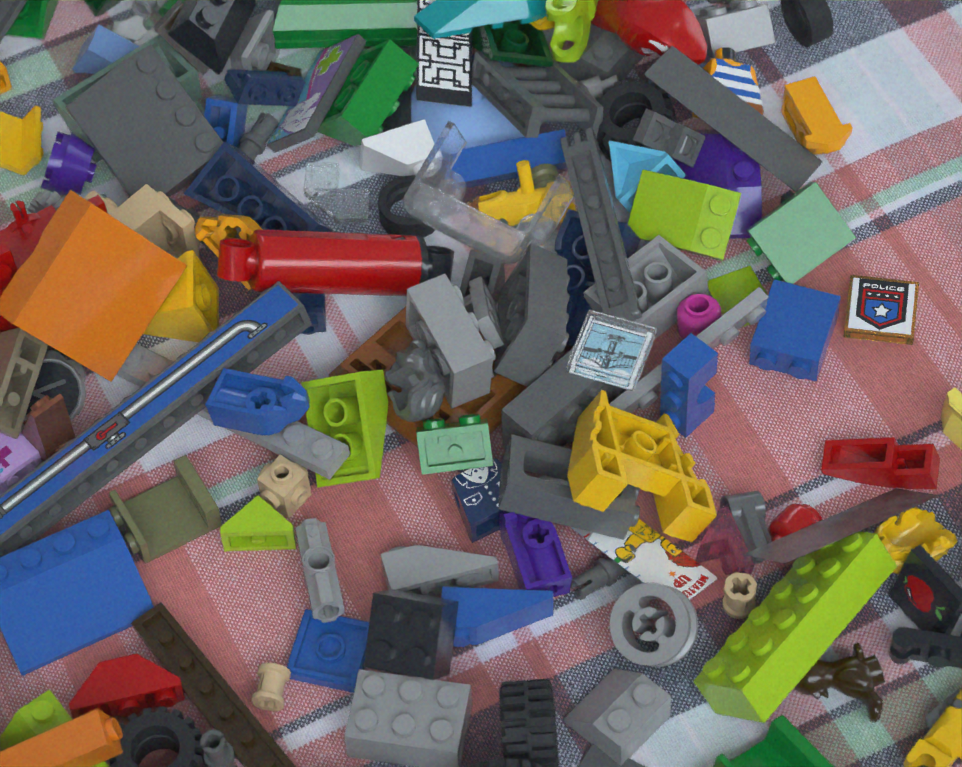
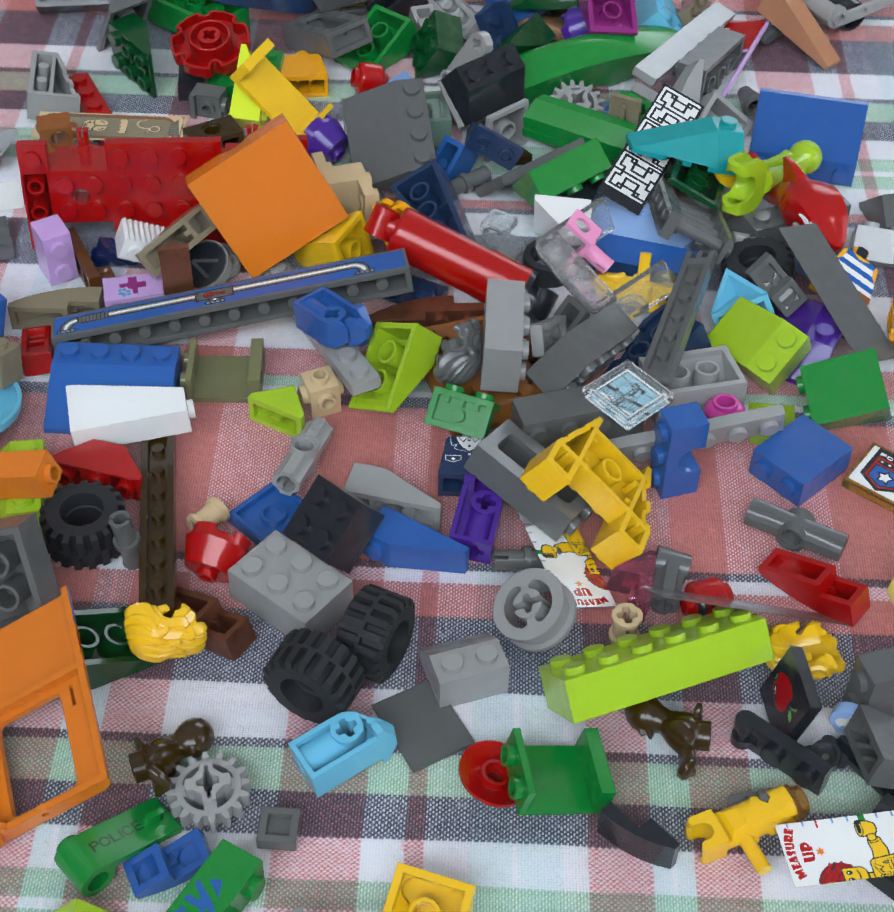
camera: 25 degrees right, 10 degrees down
none -> white slope [66,385,196,446]
none -> red cone [184,521,251,583]
none -> red head [350,62,389,94]
none -> copper slope [369,295,484,343]
none -> bright pink bracket [565,209,614,274]
none -> dark grey piece [744,498,849,561]

